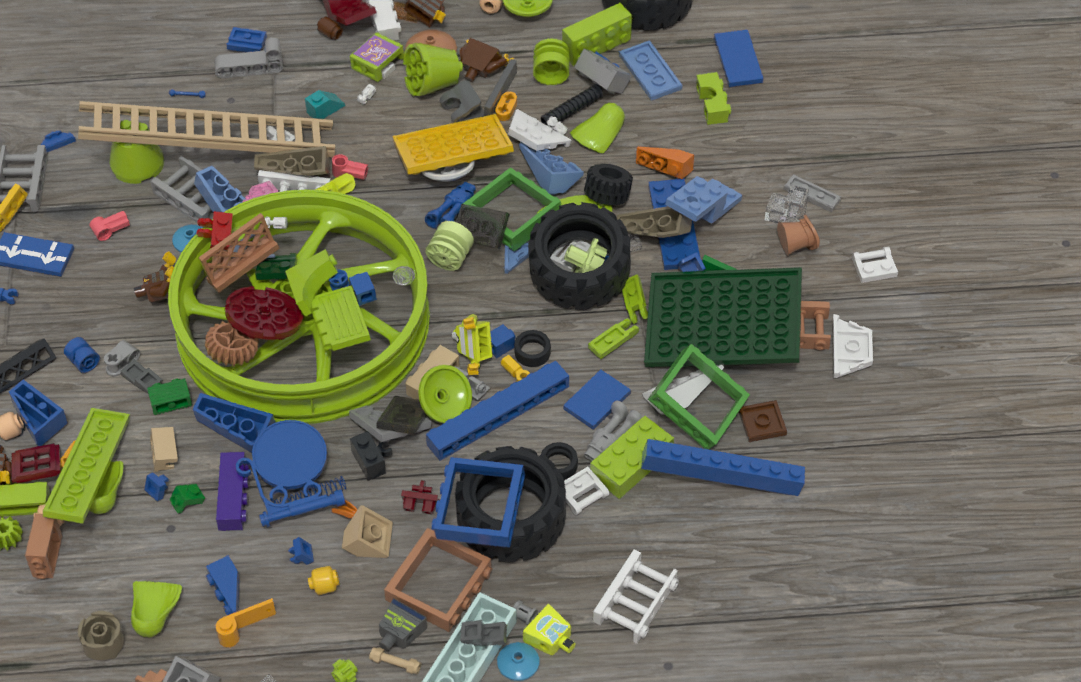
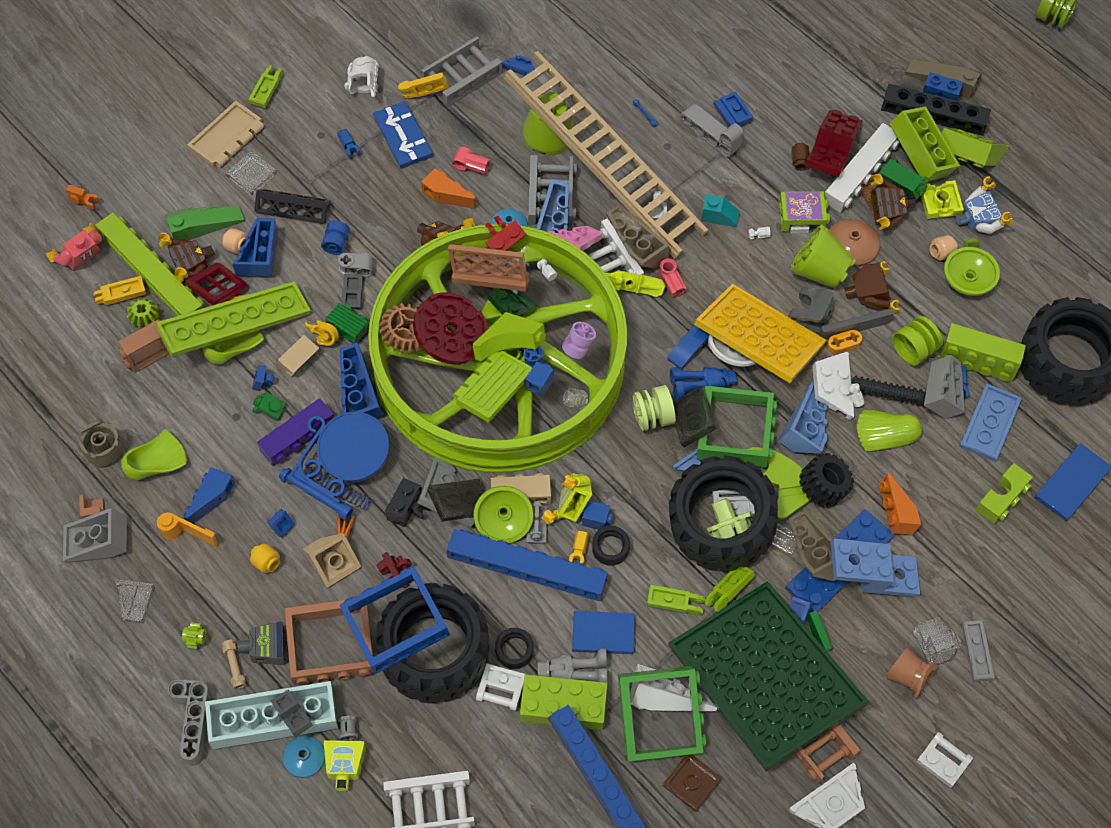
camera: 50 degrees right, 10 degrees up
none -> yellow piece [305,320,339,346]
none -> orange slope [421,168,476,209]
none -> lavender wheel [562,322,596,359]
none -> blue slope [667,325,710,370]

